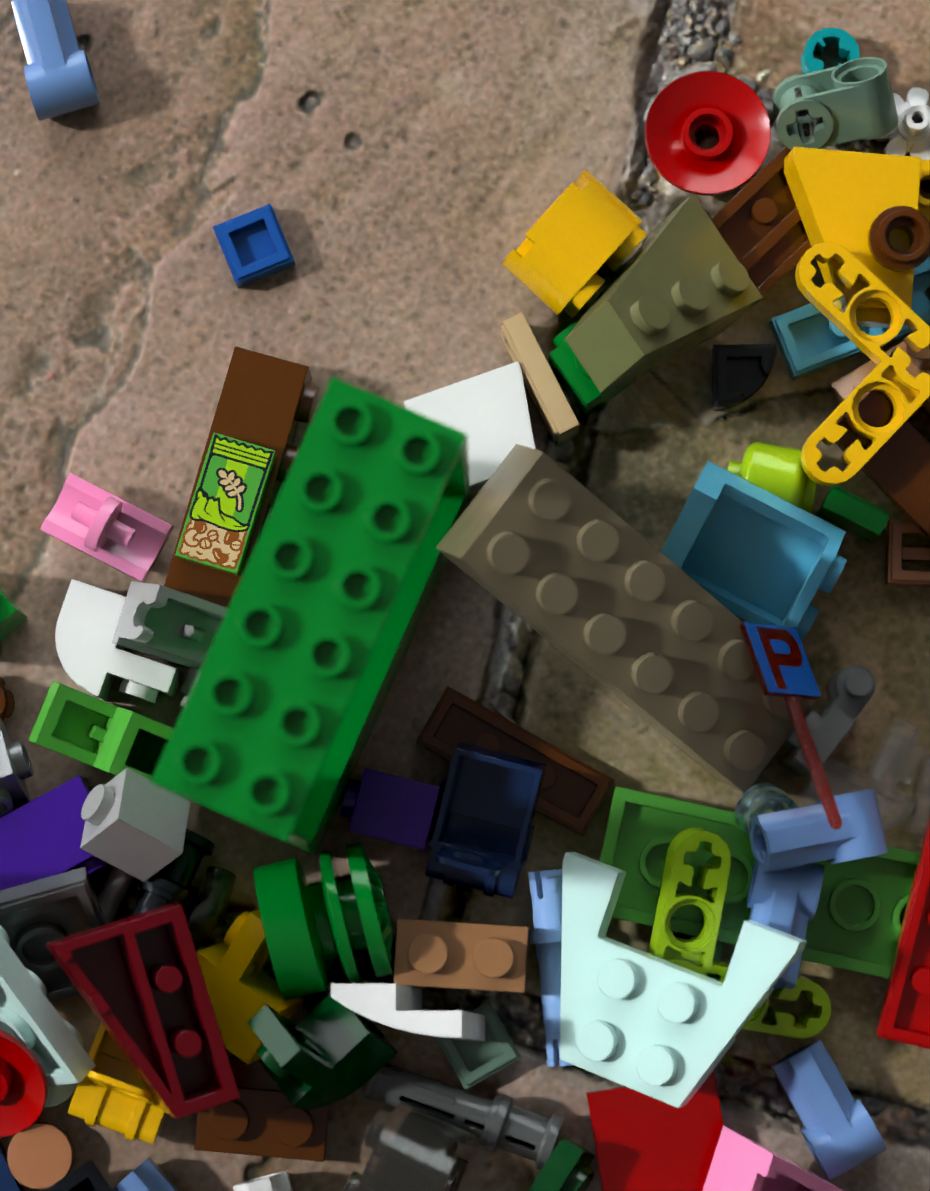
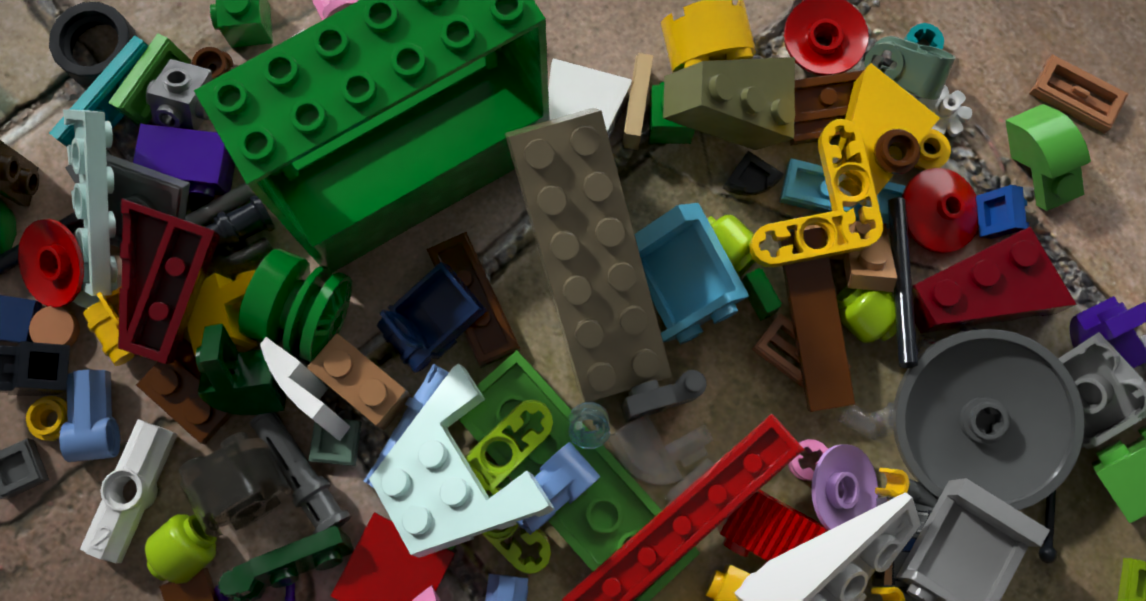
camera: 30 degrees right, 5 degrees down
light grey brick [80,768,190,882] -> none
dark purple brick [340,768,441,852] -> none
clear red piece [739,622,843,829] -> none
medium blue piece [749,789,888,873] -> none

